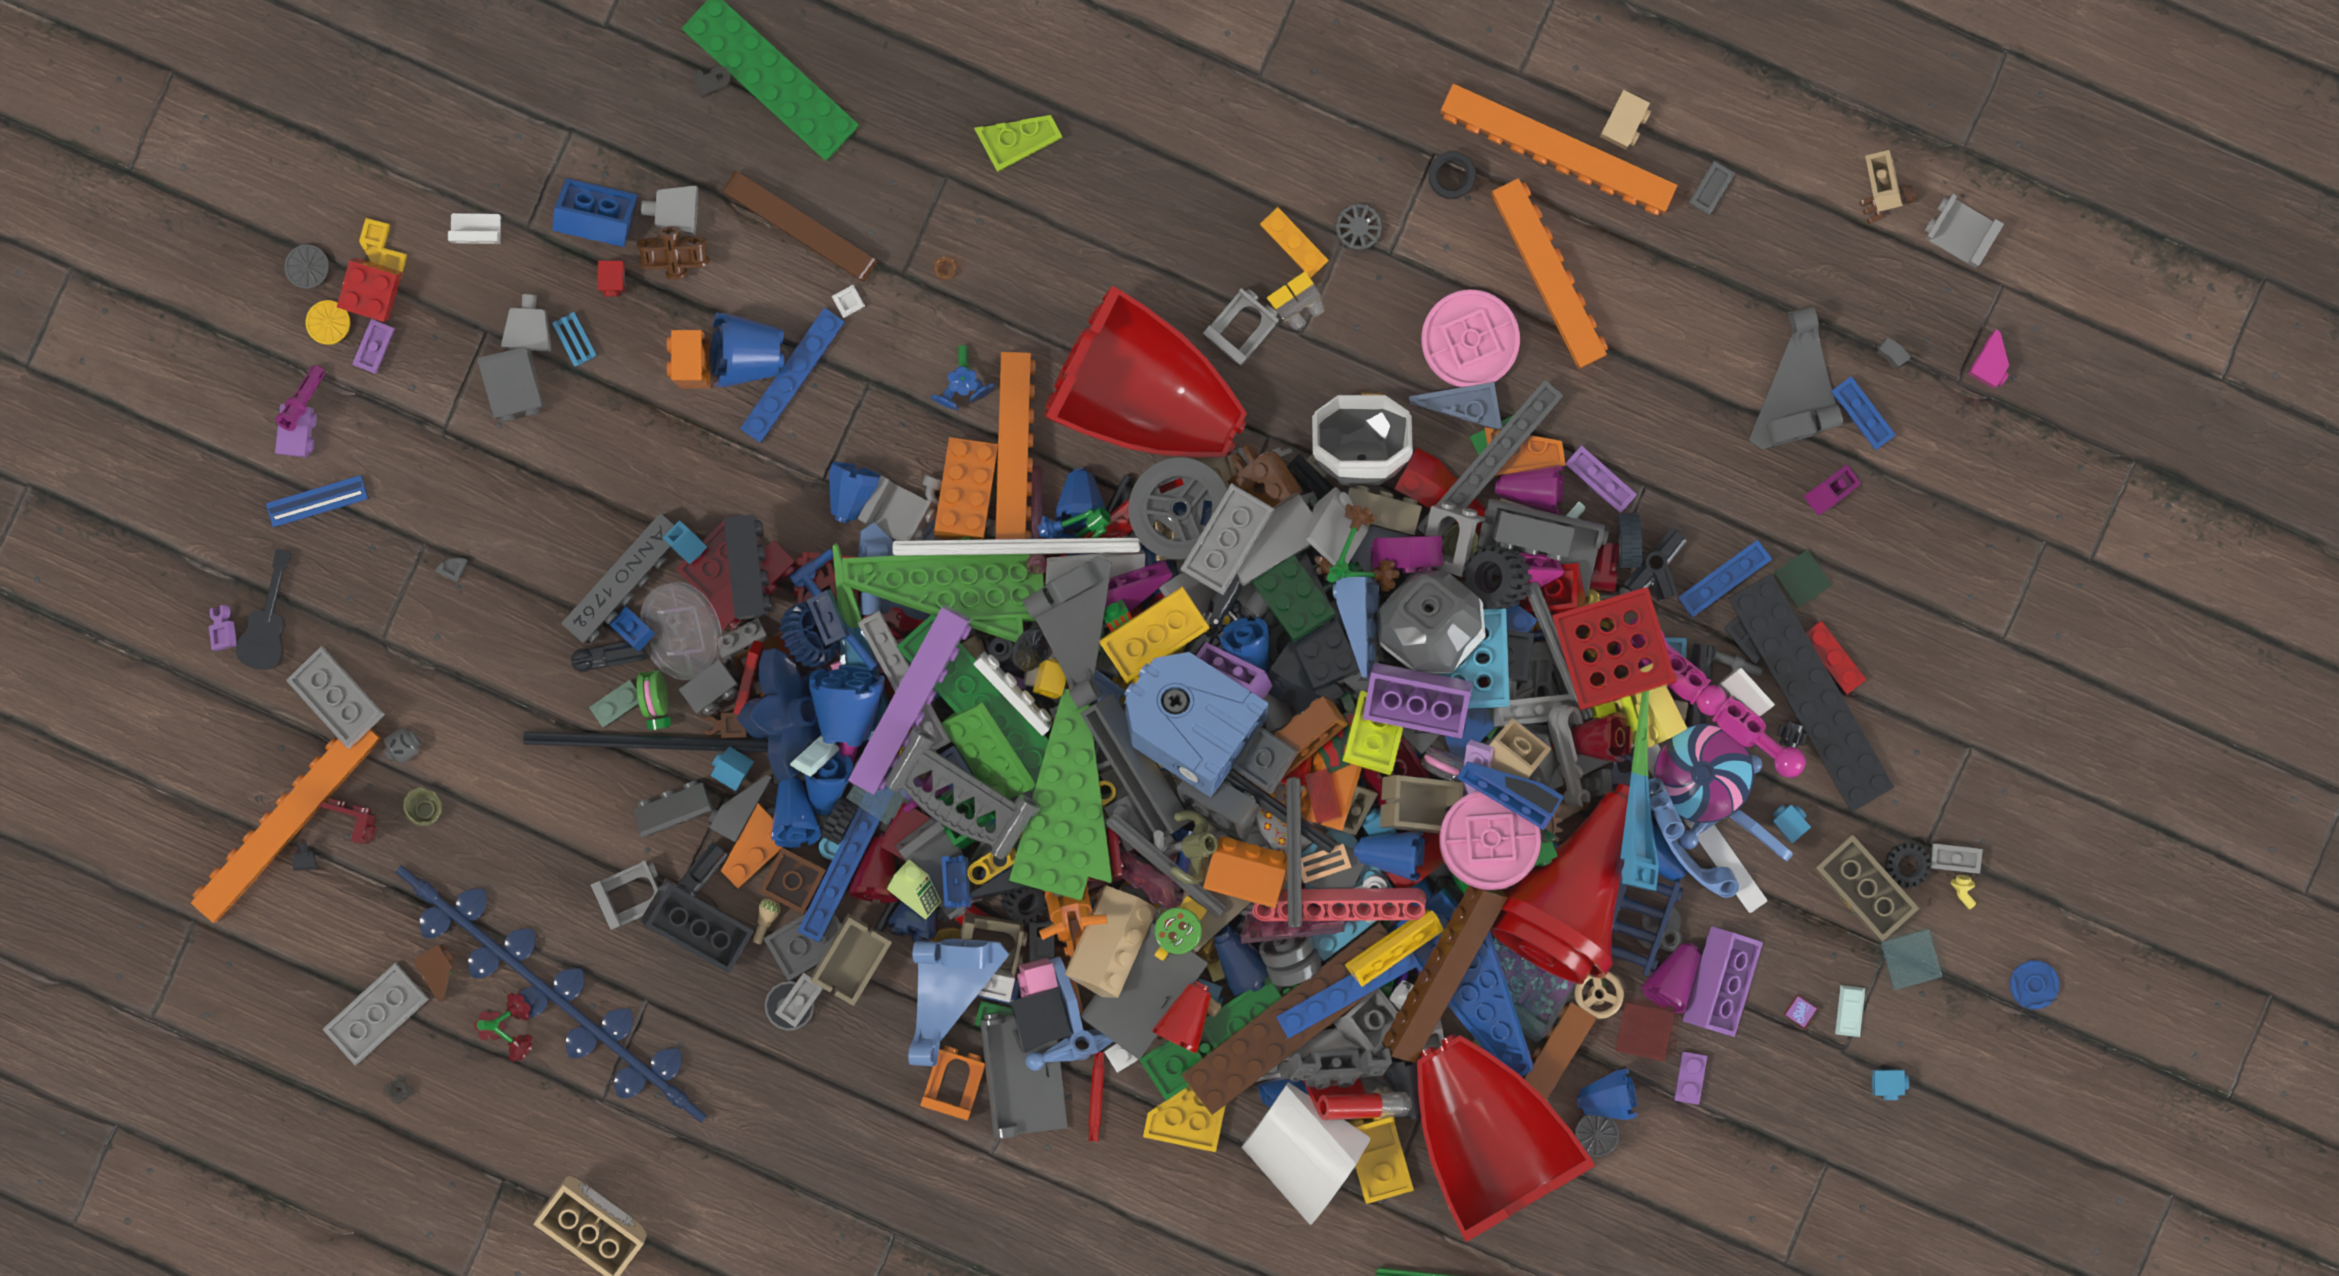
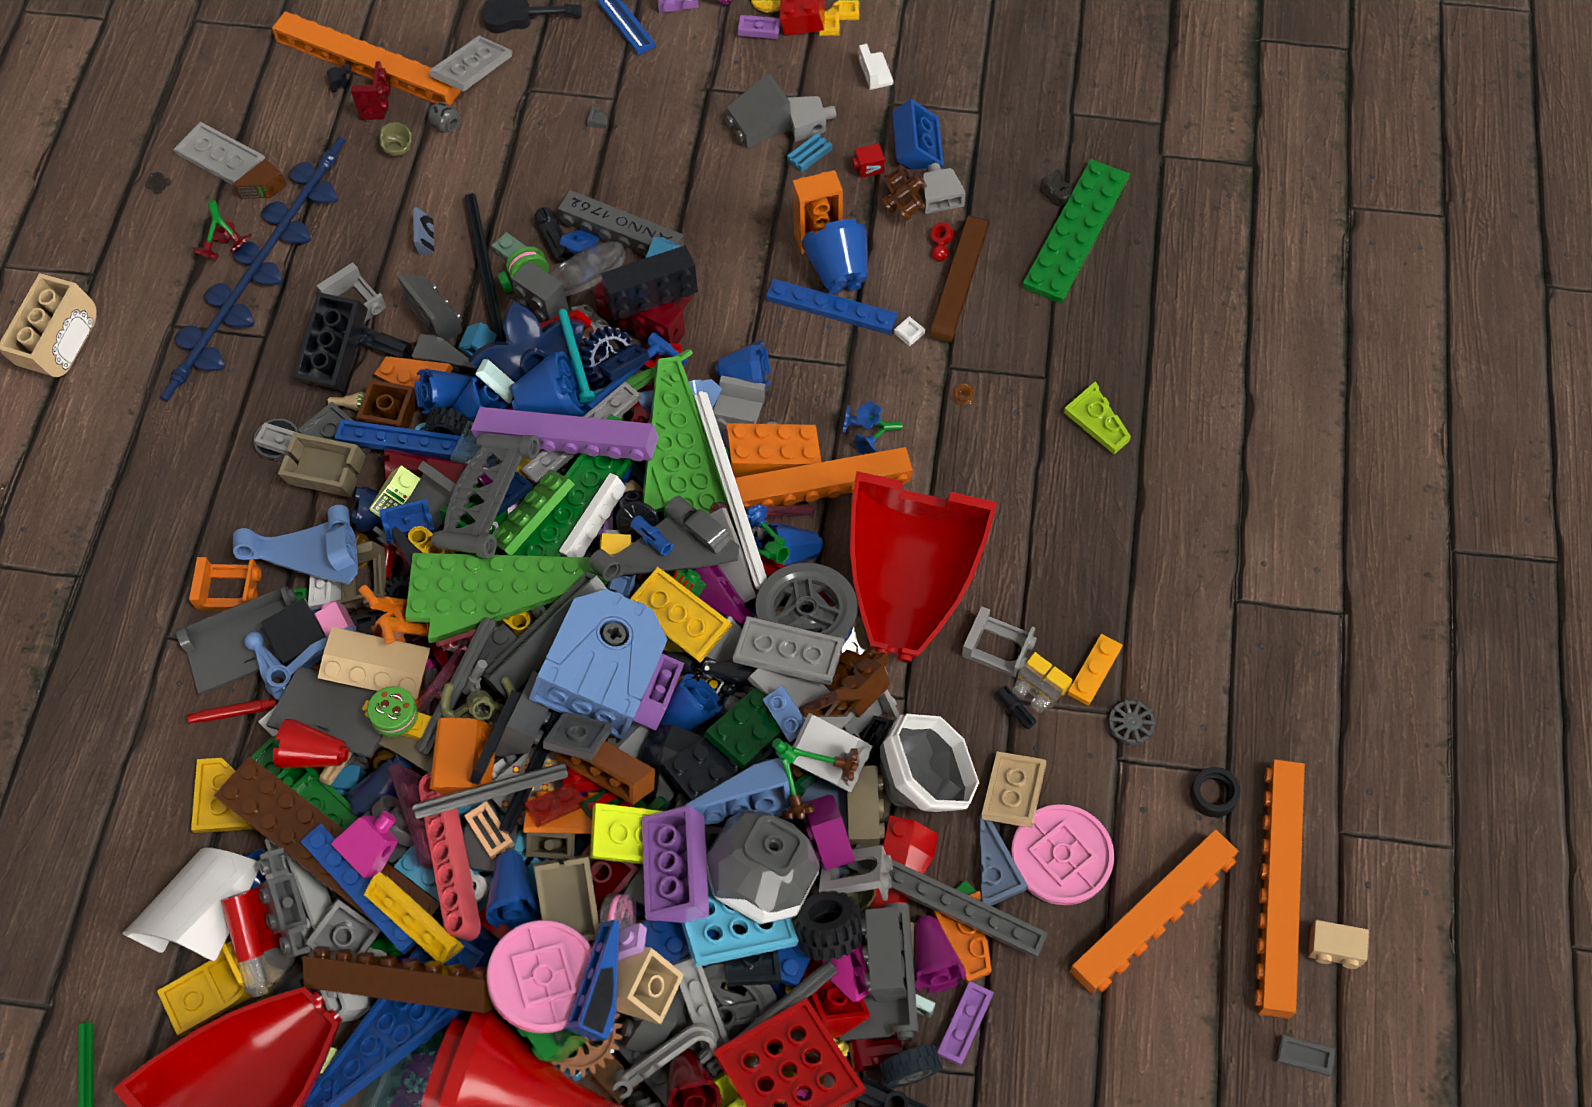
camera: 75 degrees right, 25 degrees down
none -> dark pink torso [331,811,398,878]
none -> sand blue slope [413,207,434,255]
none -> black tile [469,690,521,785]
none -> teal bar [558,308,596,403]
none -> blue pin [630,516,673,556]
none -> medium blue hinge [763,685,805,742]
none -> reddish brown wing [799,686,862,717]
none -> red plate [931,222,954,262]
none -> tan plate [982,751,1046,828]
none -> black axle [995,685,1037,730]

